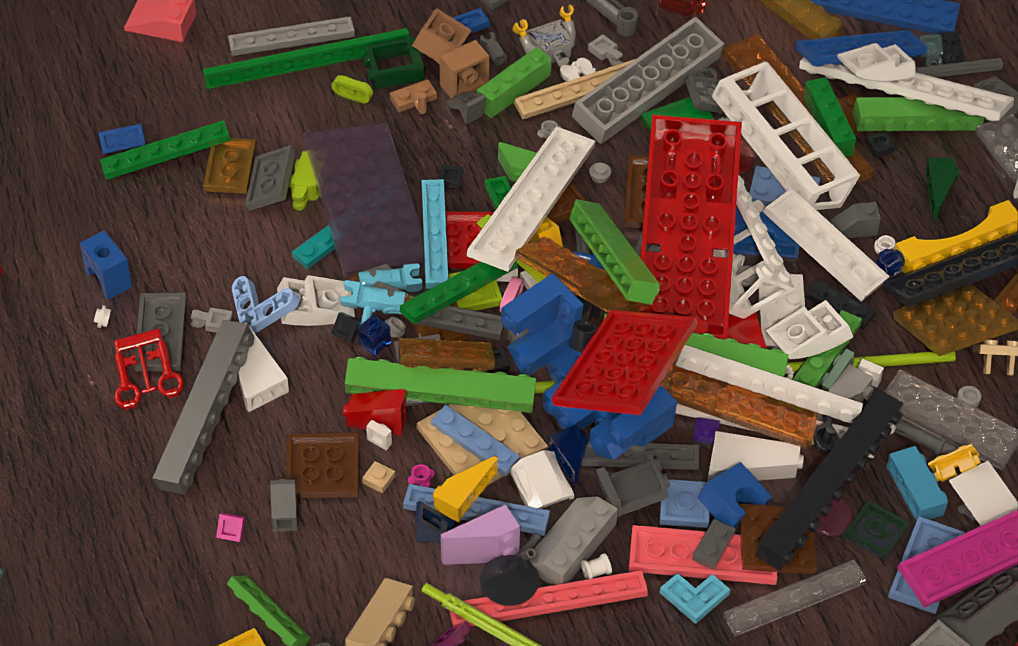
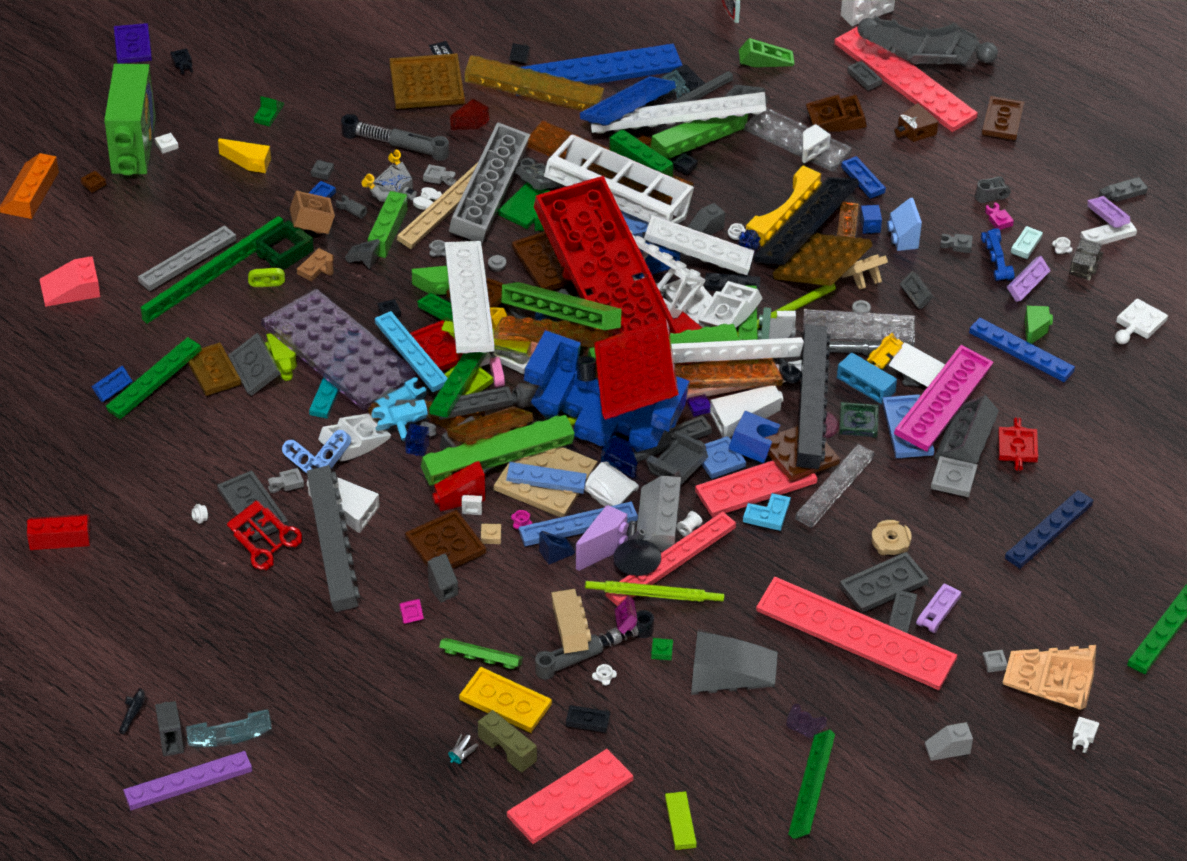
camera: 30 degrees left, 5 degrees down
blue piece [80,231,132,300] -> none
black plate [331,312,362,342] -> none
yellow slope [433,456,498,522] -> none
medium nougat brick [440,40,489,98] -> none
dark grey plate [692,519,736,570] -> none
white slope [838,43,915,81] -> none
dark green slope [925,158,959,221] -> none

